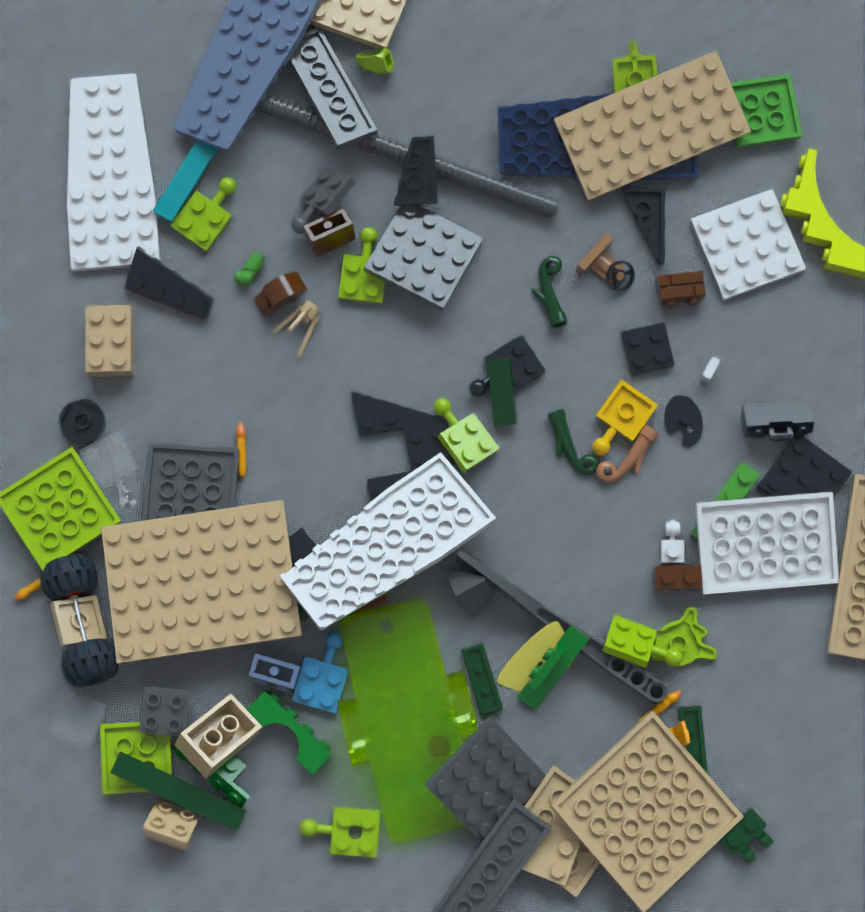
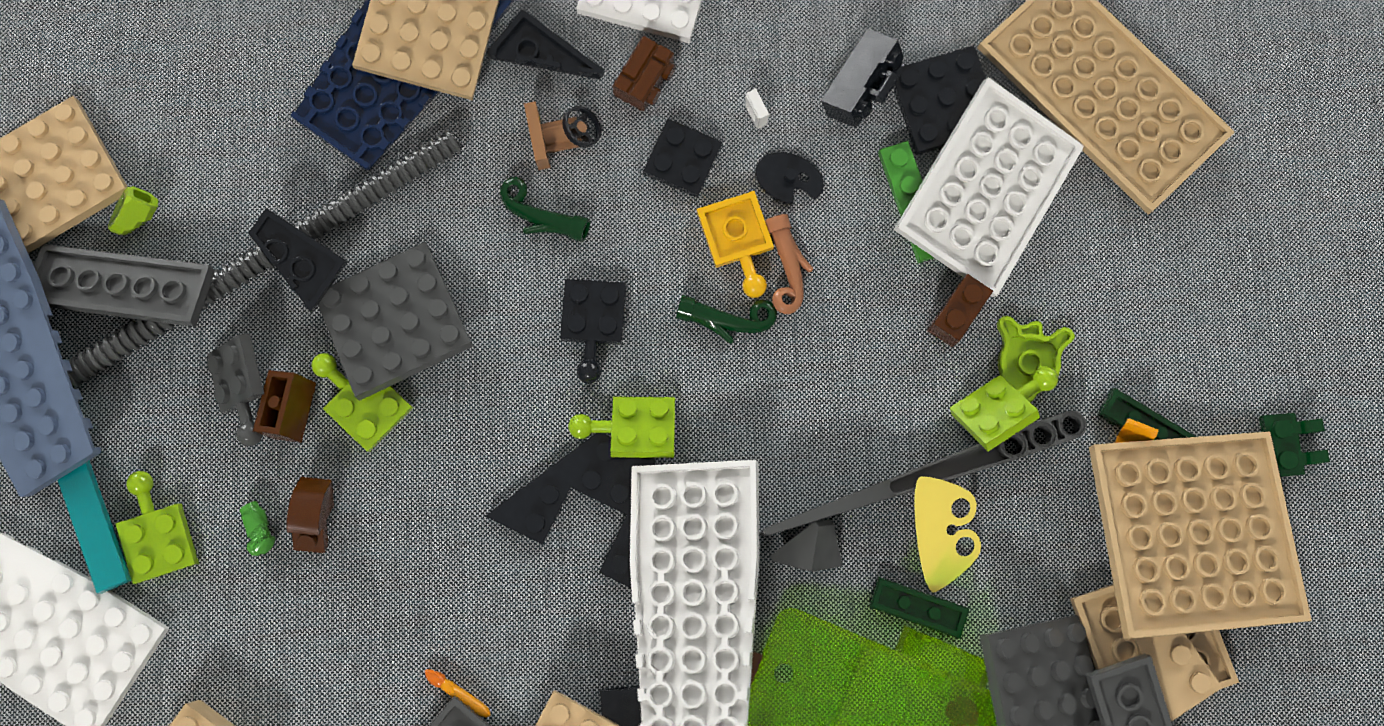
camera: 55 degrees left, 0 degrees up
black wing [124,246,215,320] -> none
tan plant [272,300,320,358] -> none
dark green tile [487,357,518,426] -> none
green bracket [517,625,589,711] -> none
light orange piece [637,690,682,723] -> none
white plate [660,520,684,564] -> none

